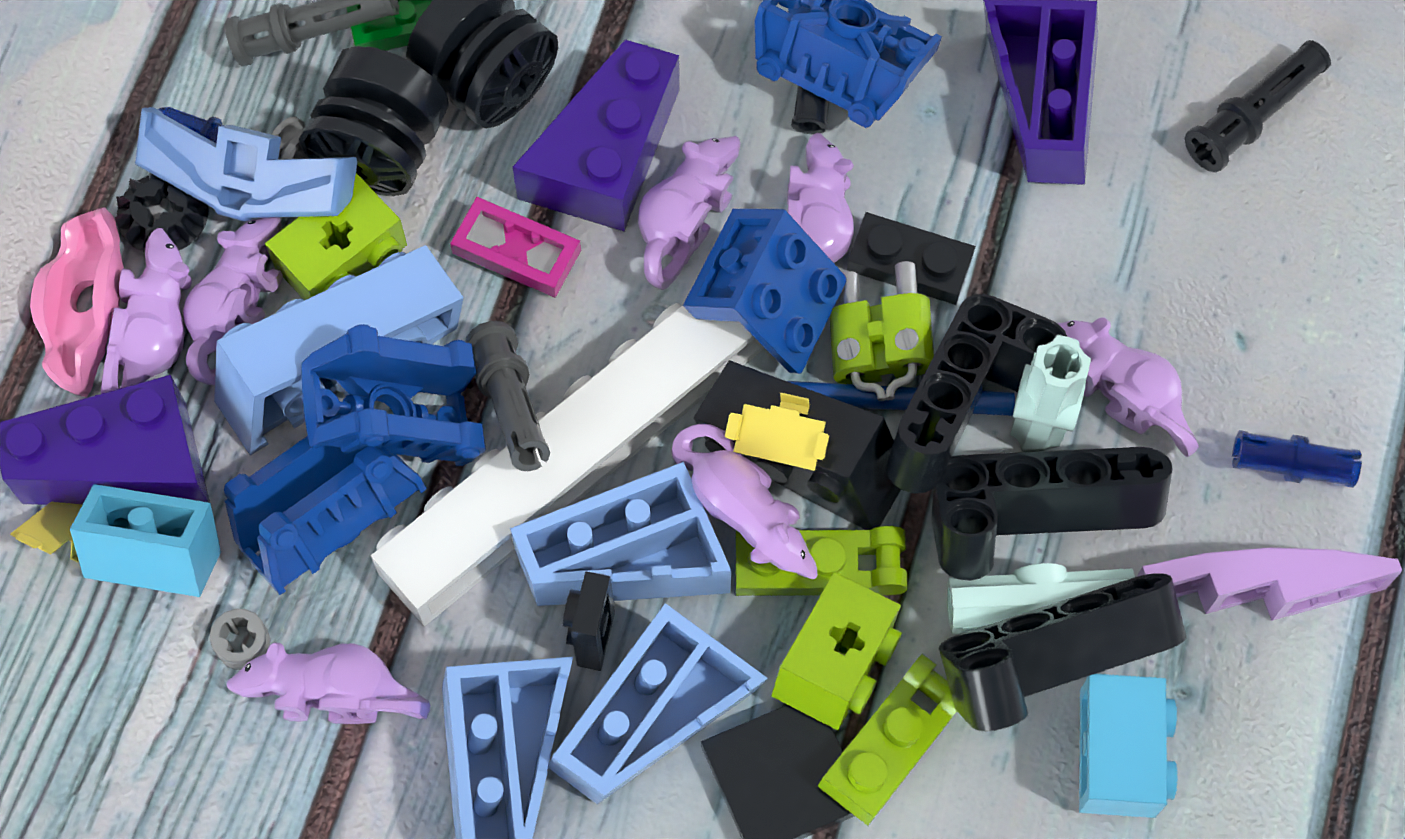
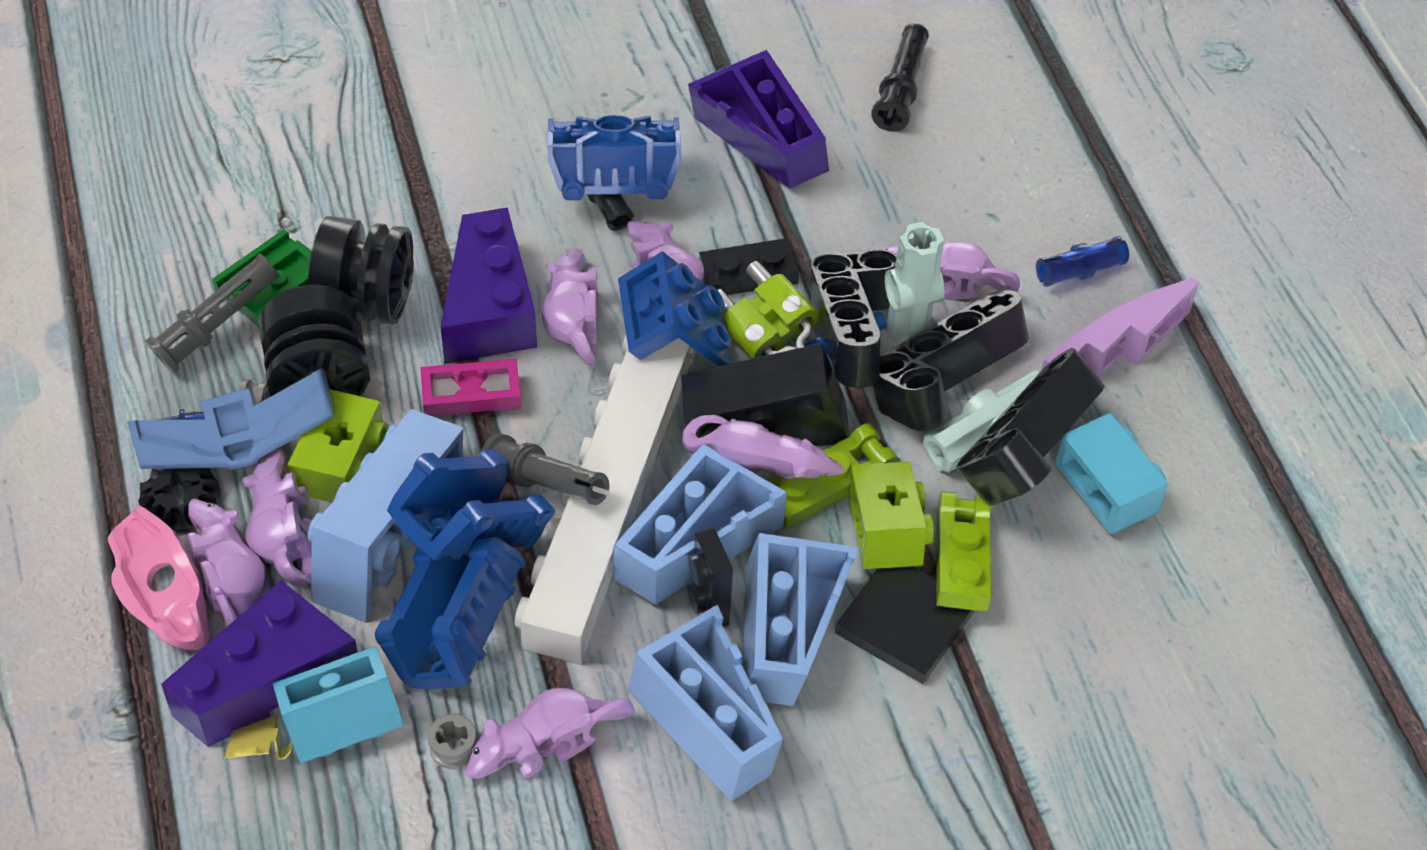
camera: 35 degrees left, 15 degrees down
light yellow piece [725,393,829,471] -> none

